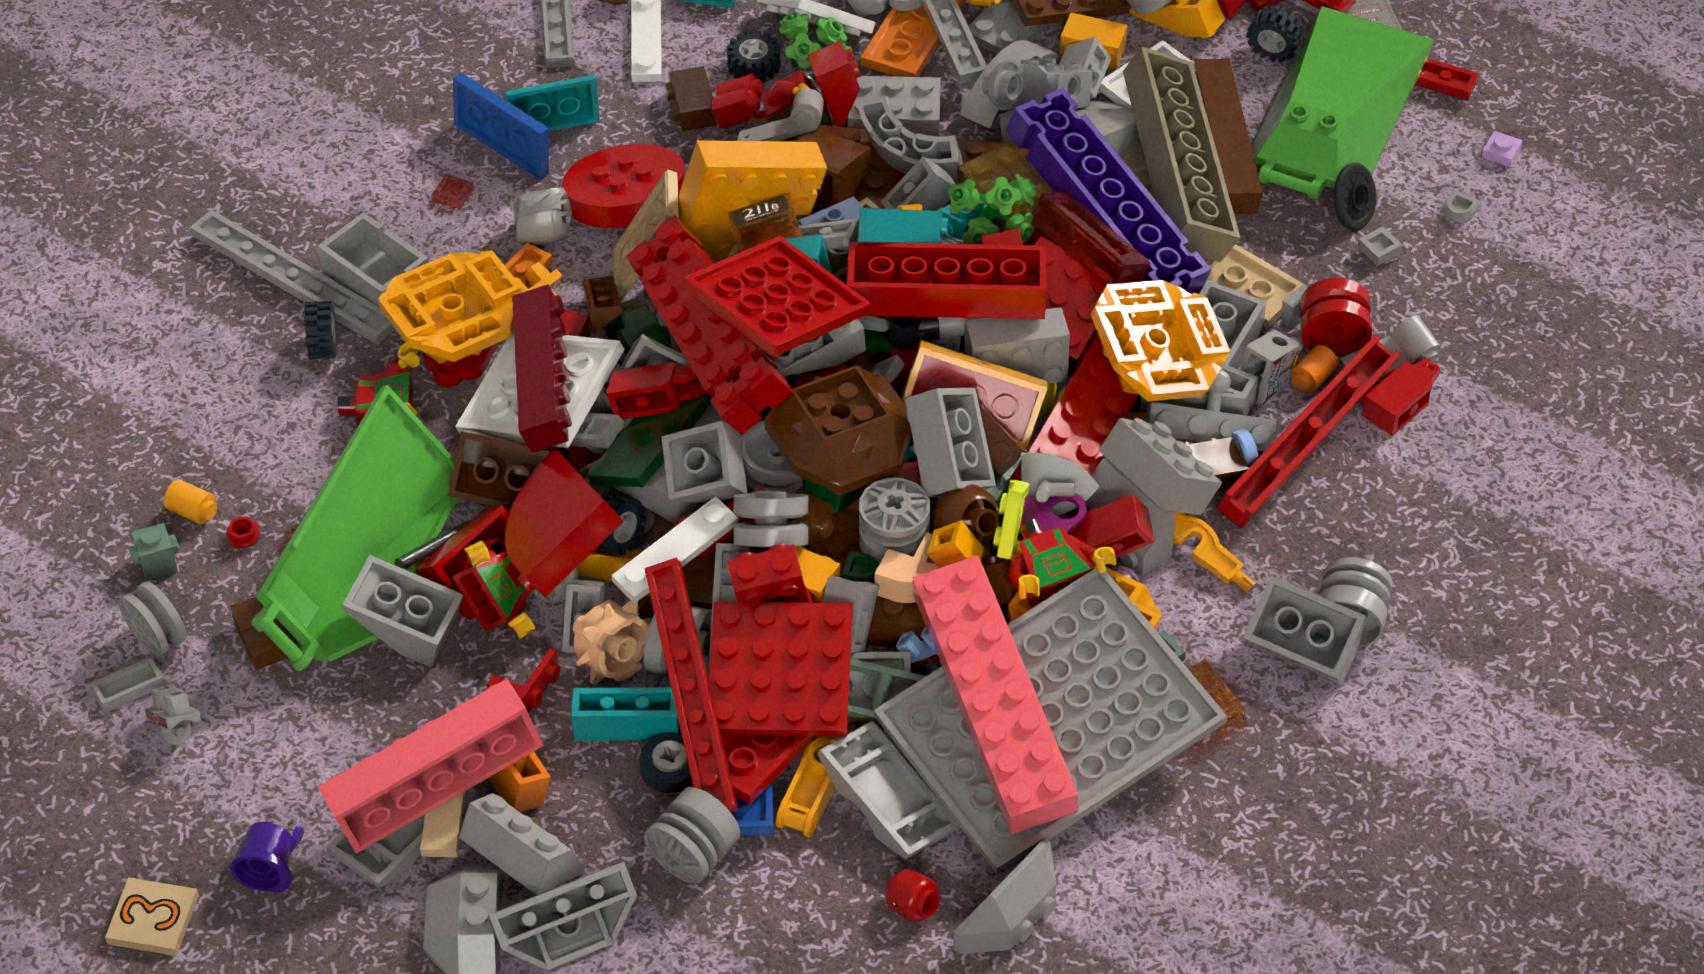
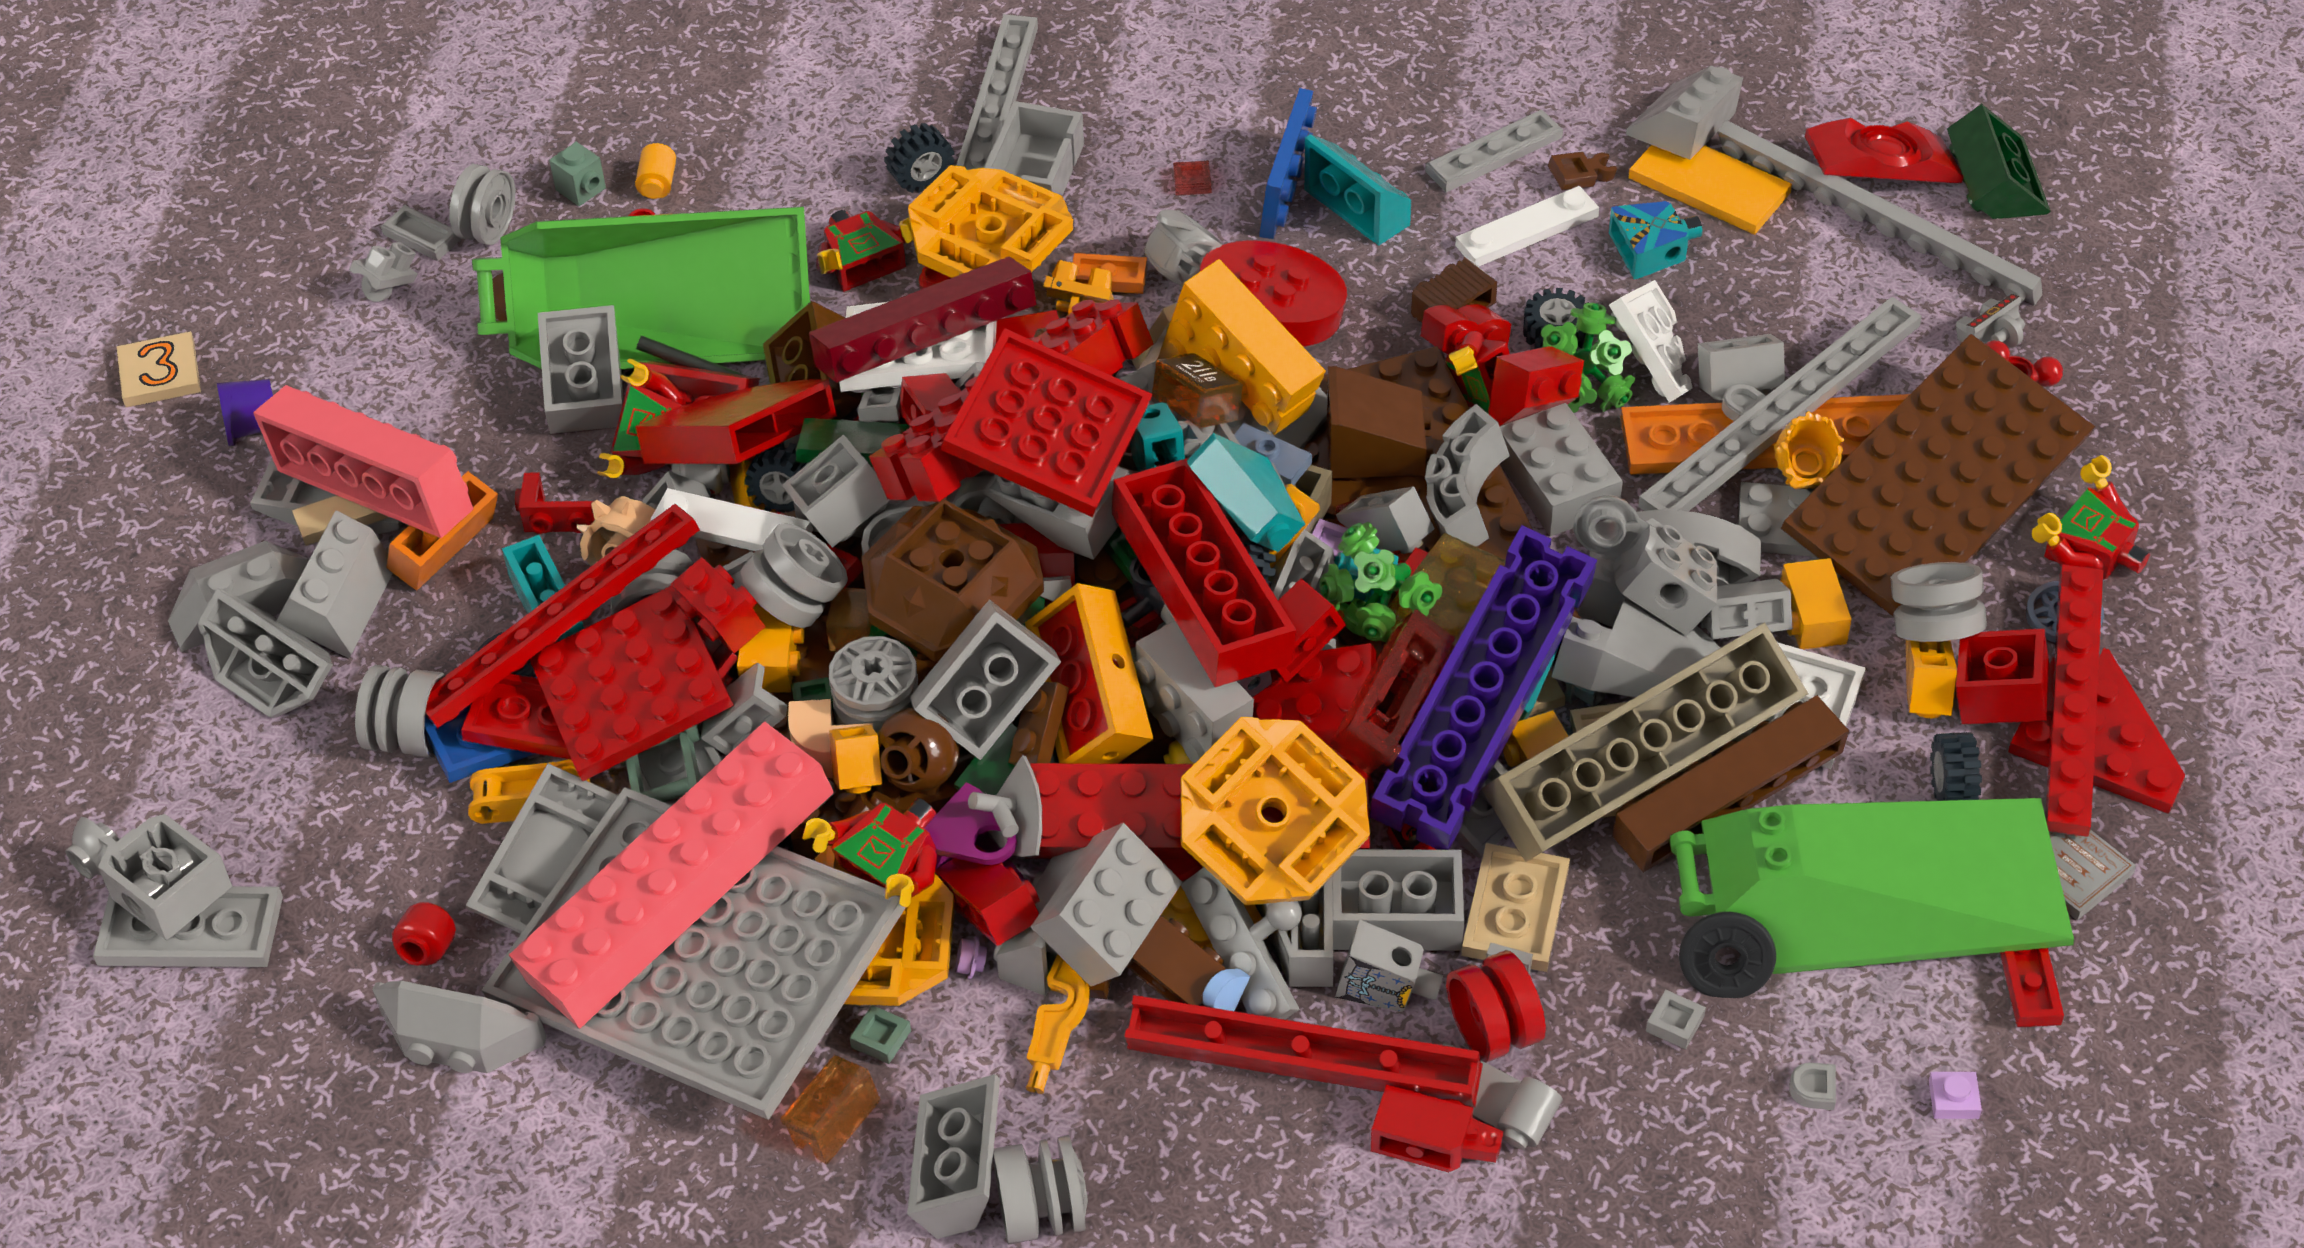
camera: 65 degrees right, 0 degrees up
light grey door [738,88,824,141] -> none
neon yellow plate [993,480,1030,559] -> none
orange brick [1290,345,1339,393] -> none

